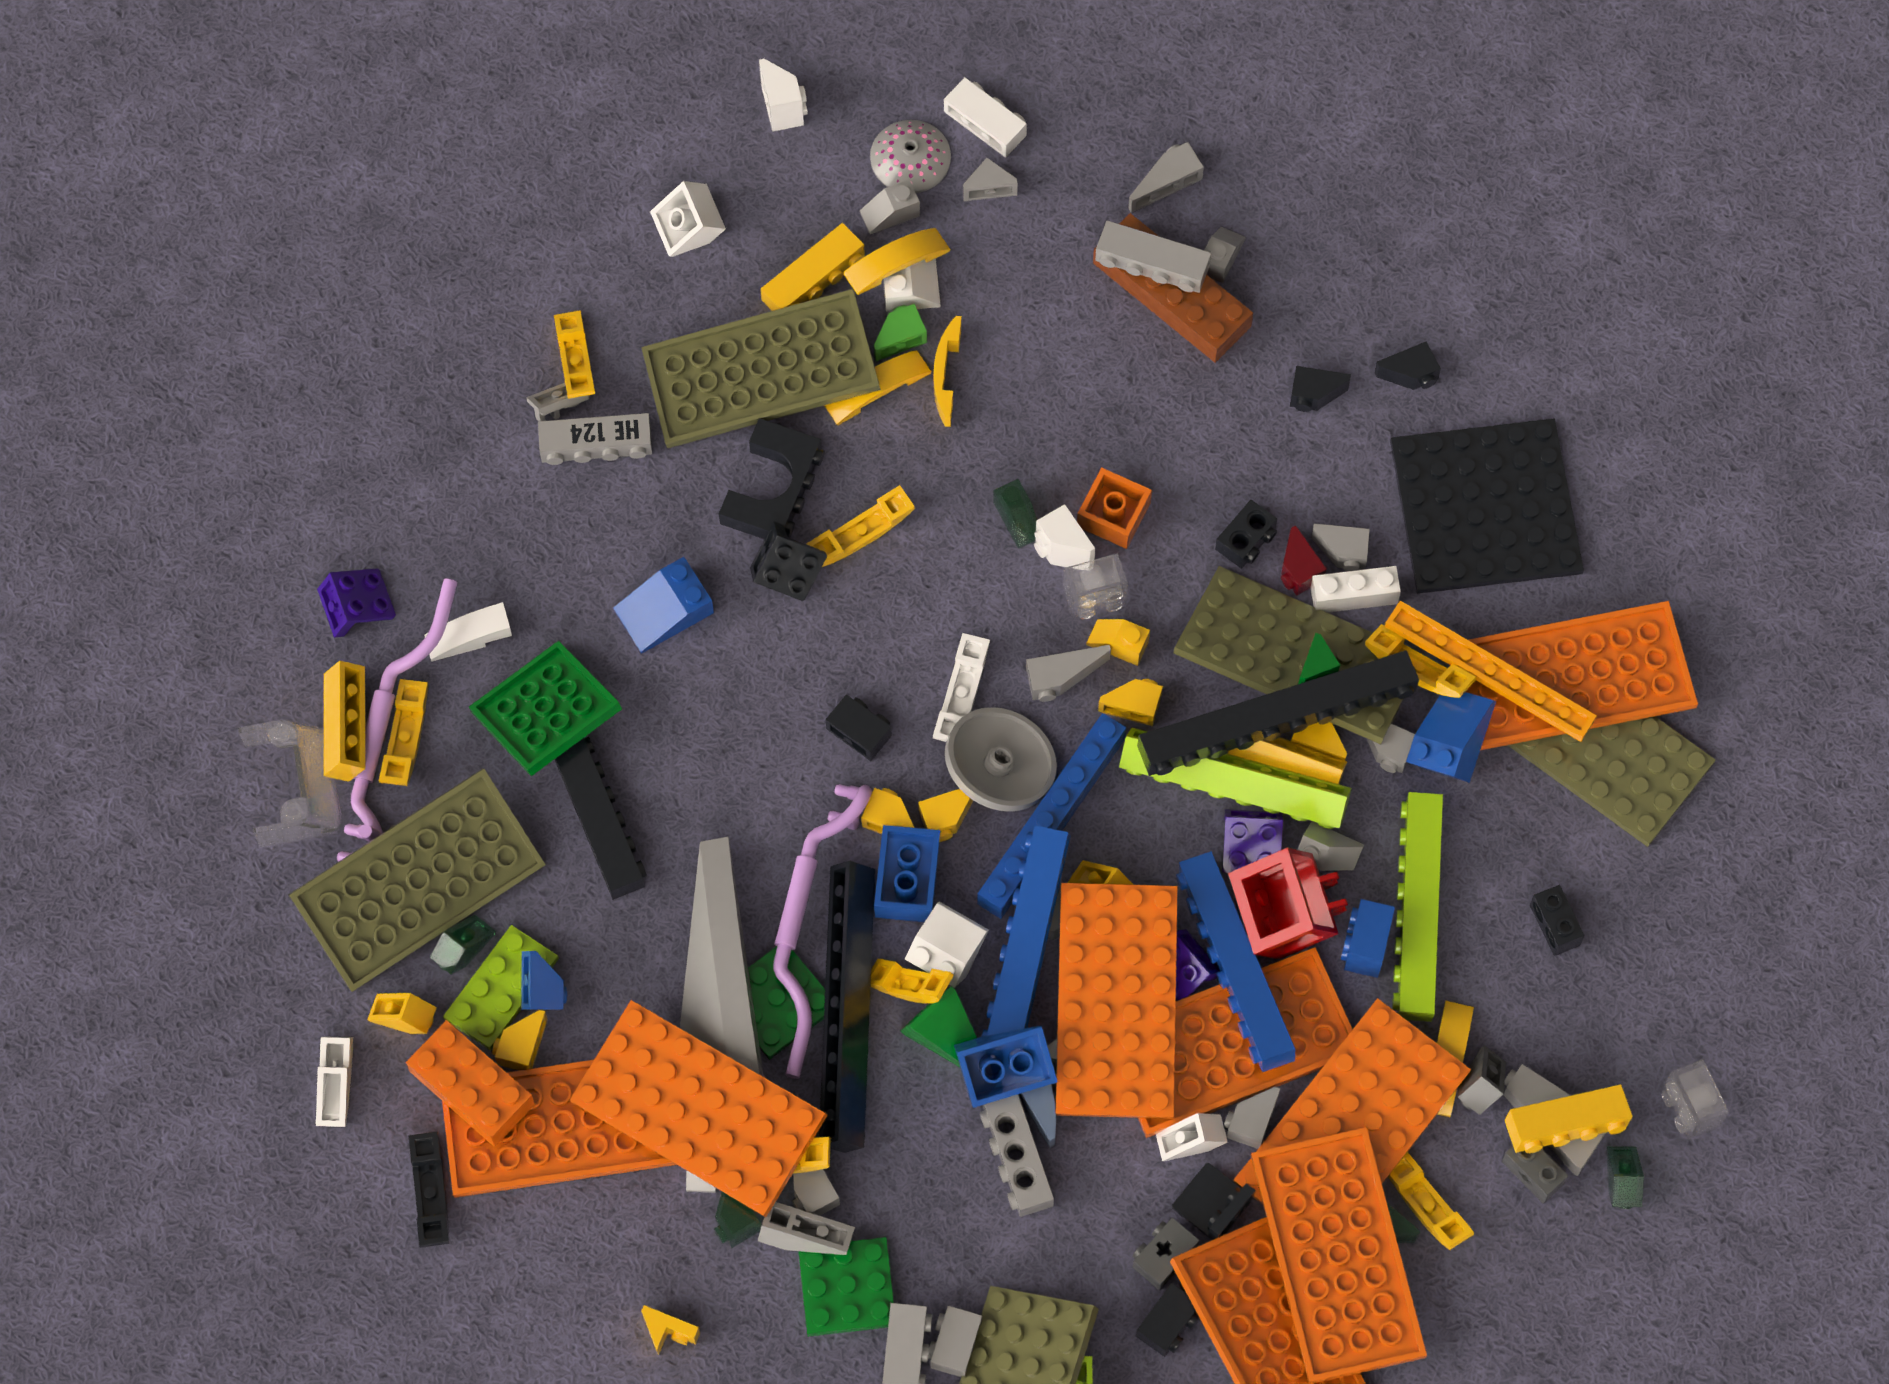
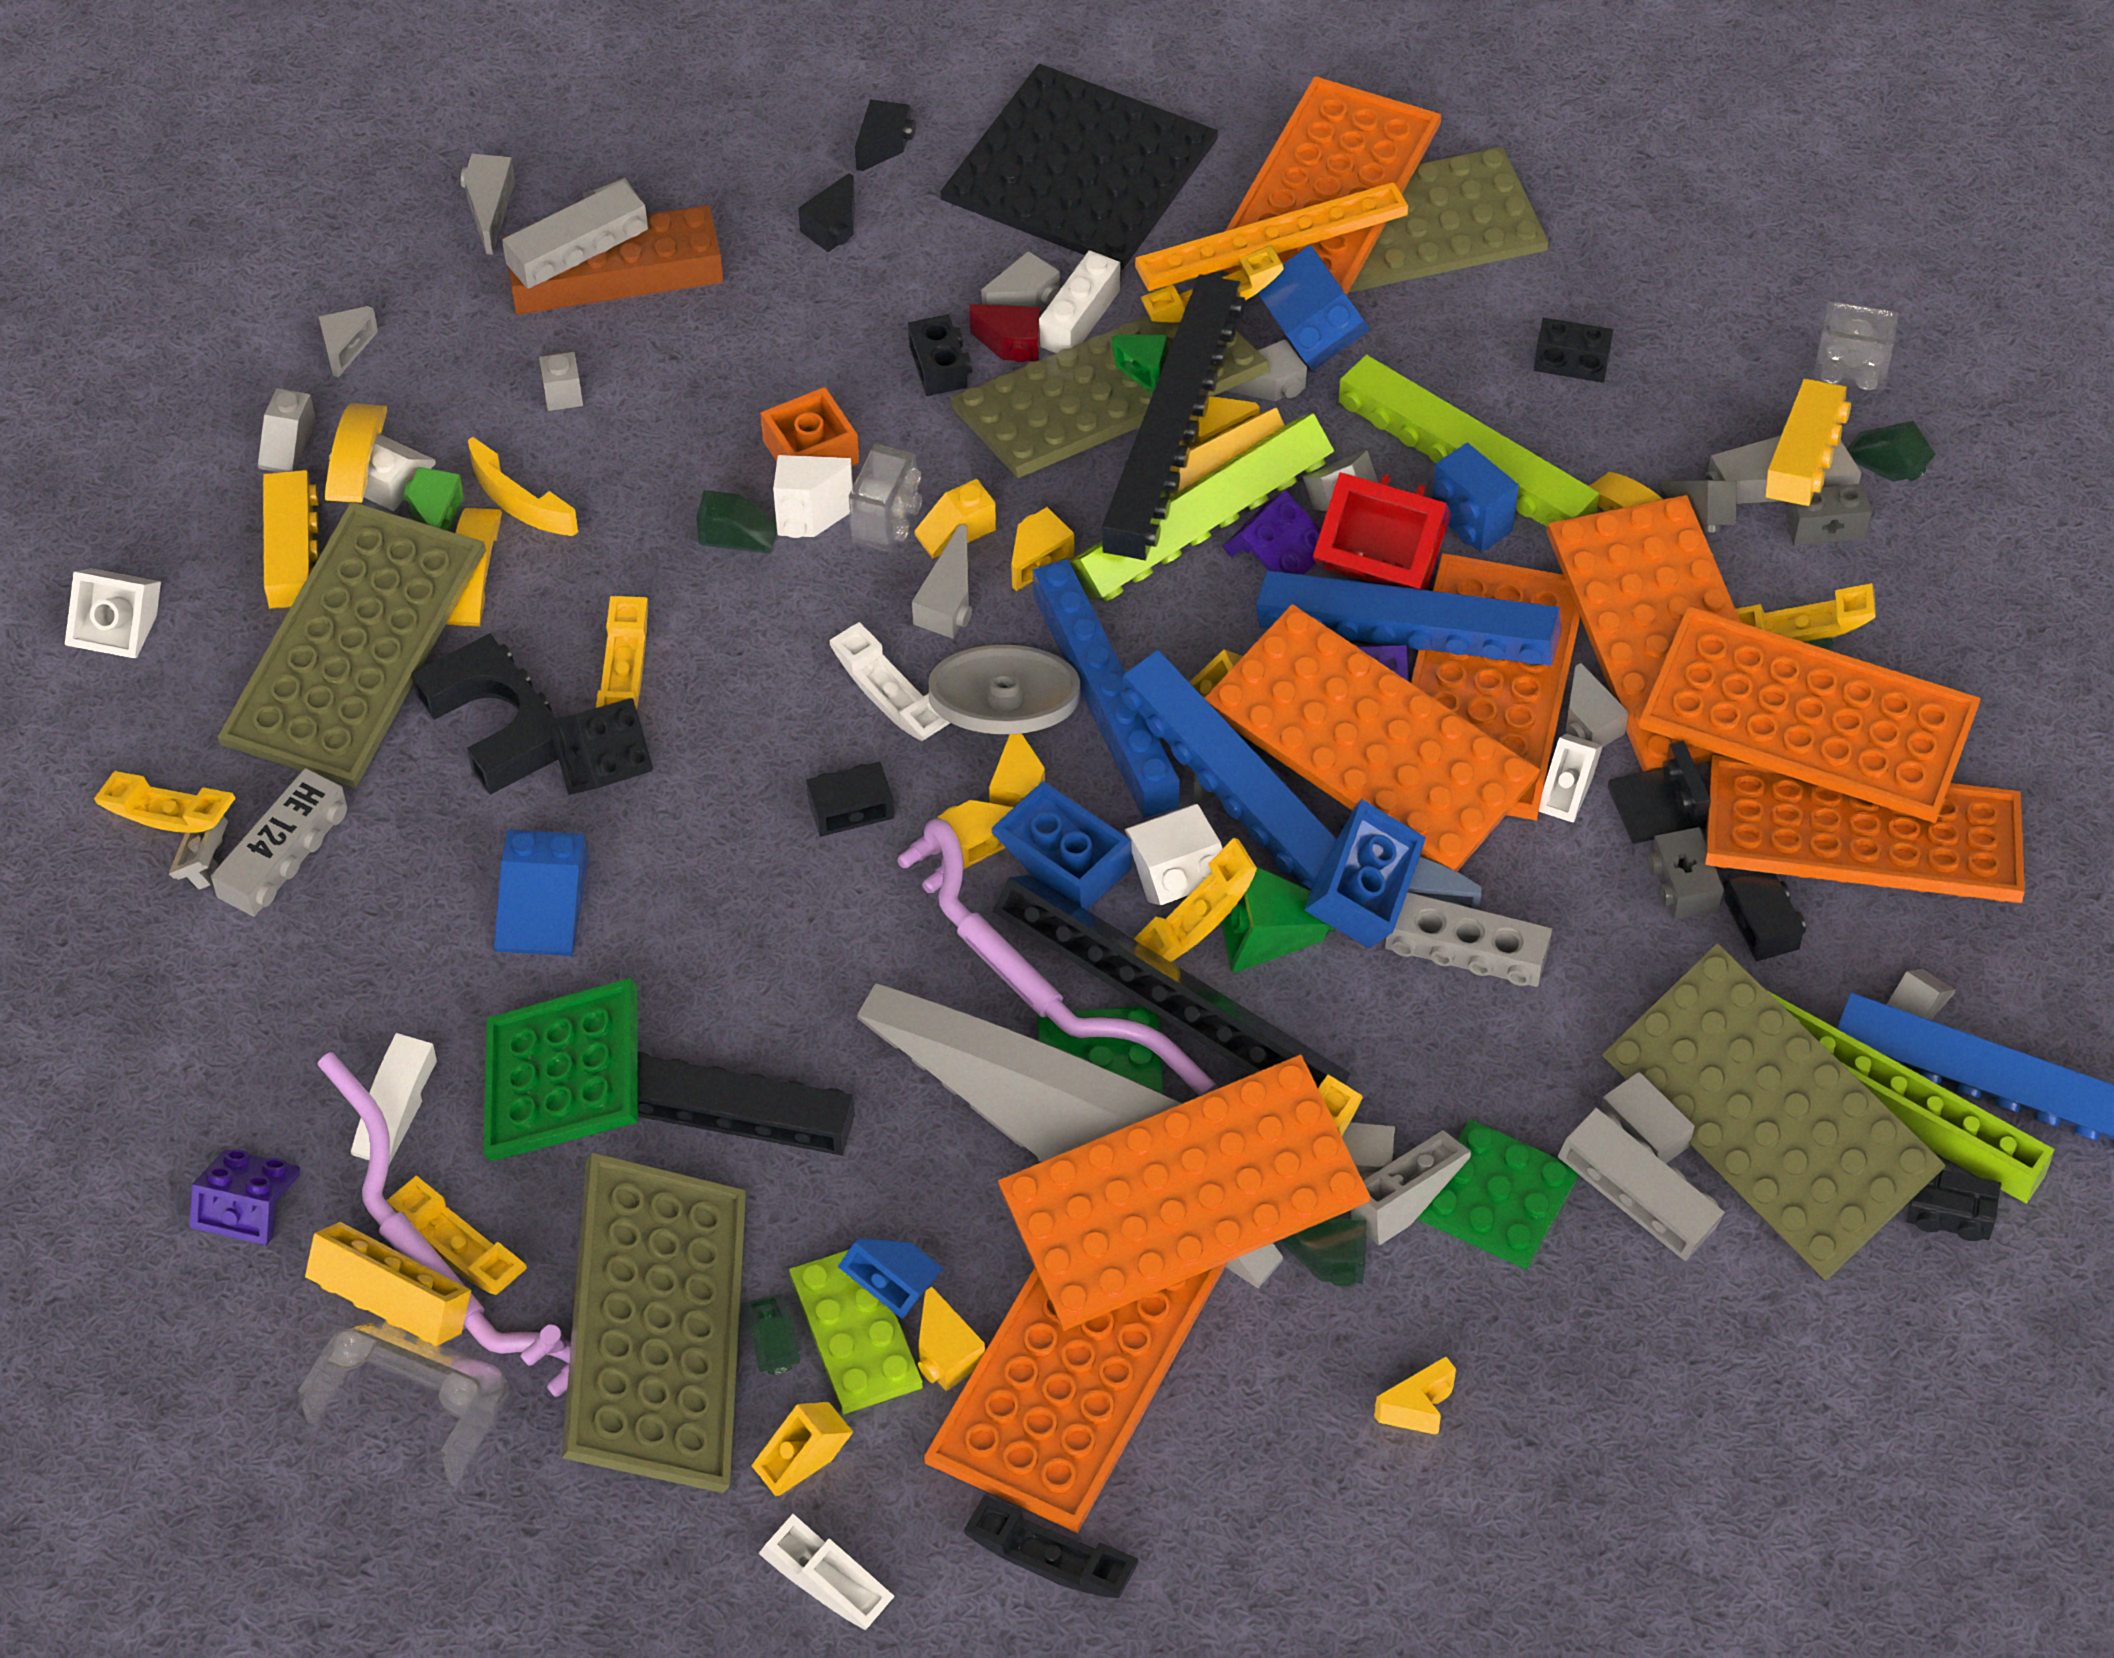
camera: 55 degrees left, 15 degrees down
orange brick [406,1020,535,1147] -> none
white slope [759,59,808,132] -> none
light grey dish [870,120,951,193] -> none
white brick [944,78,1027,158] -> none
none -> light grey slope [538,350,583,411]

